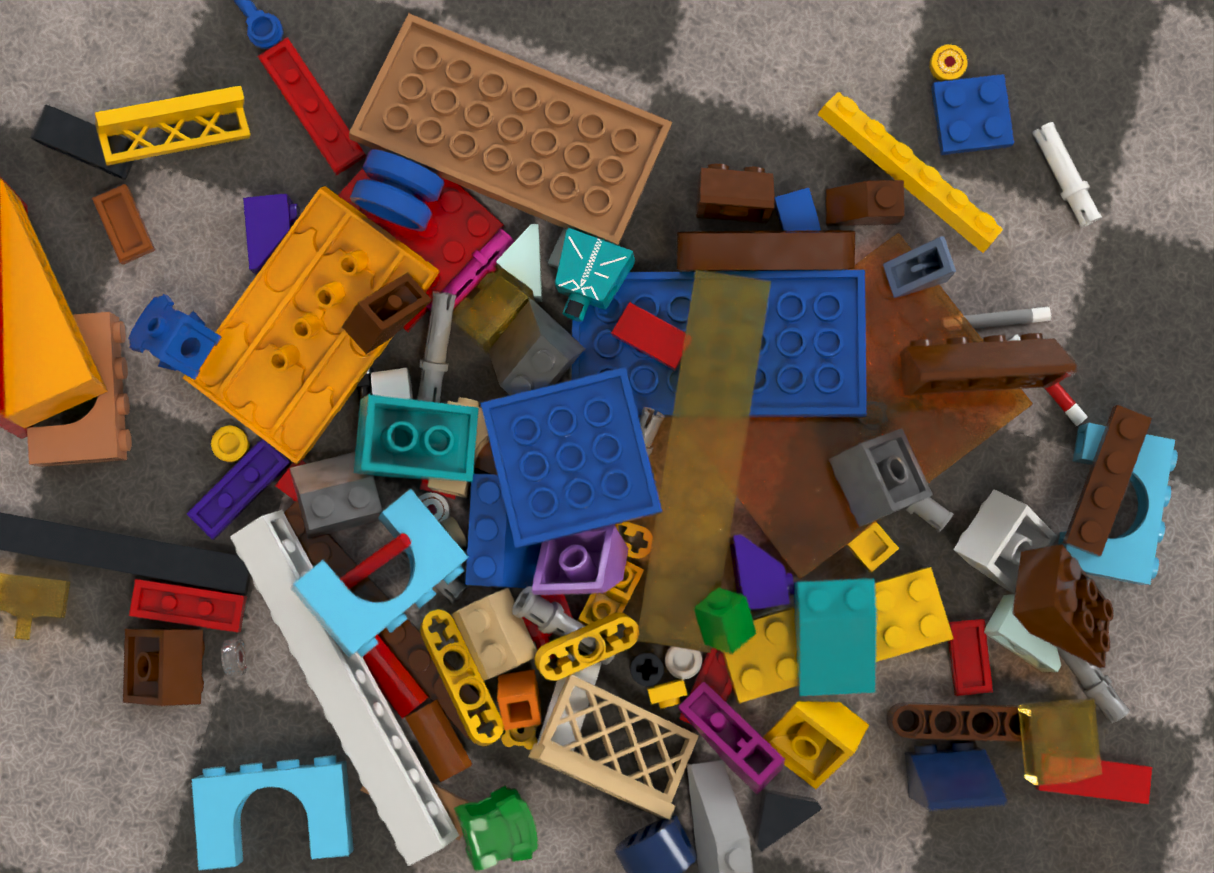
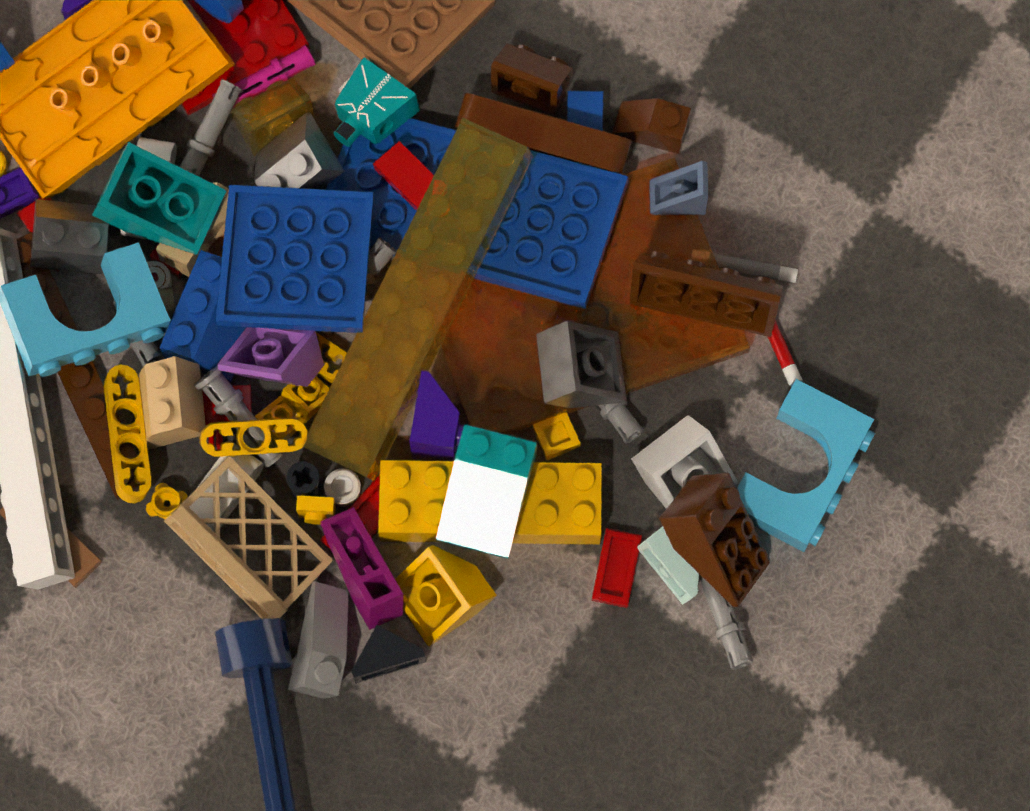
camera: 20 degrees right, 10 degrees down
red bar [339,533,411,590] -> none
reddish brown slope [342,272,432,354] -> none
red tile [362,634,428,719] -> none
dark orange tile [405,700,473,782] -> none
green piece [454,785,538,871] -> none
light aqua slope [496,224,542,302] -> none
orange brick [498,669,541,730] -> none
green brick [693,588,757,654] -> none
yellow plate [817,92,1003,253] -> none
reddish brown beam [886,702,1075,742] -> none
dark blue slope [905,741,1007,810] -> none
yellow tile [929,45,967,82] -> none
blue plate [931,74,1014,155] -> none
clear yellow slope [1018,698,1102,785] -> none
white pin [1032,122,1102,228] -> none
red tile [1035,752,1152,804] -> none
reddish brown plate [1062,405,1152,557] -> none

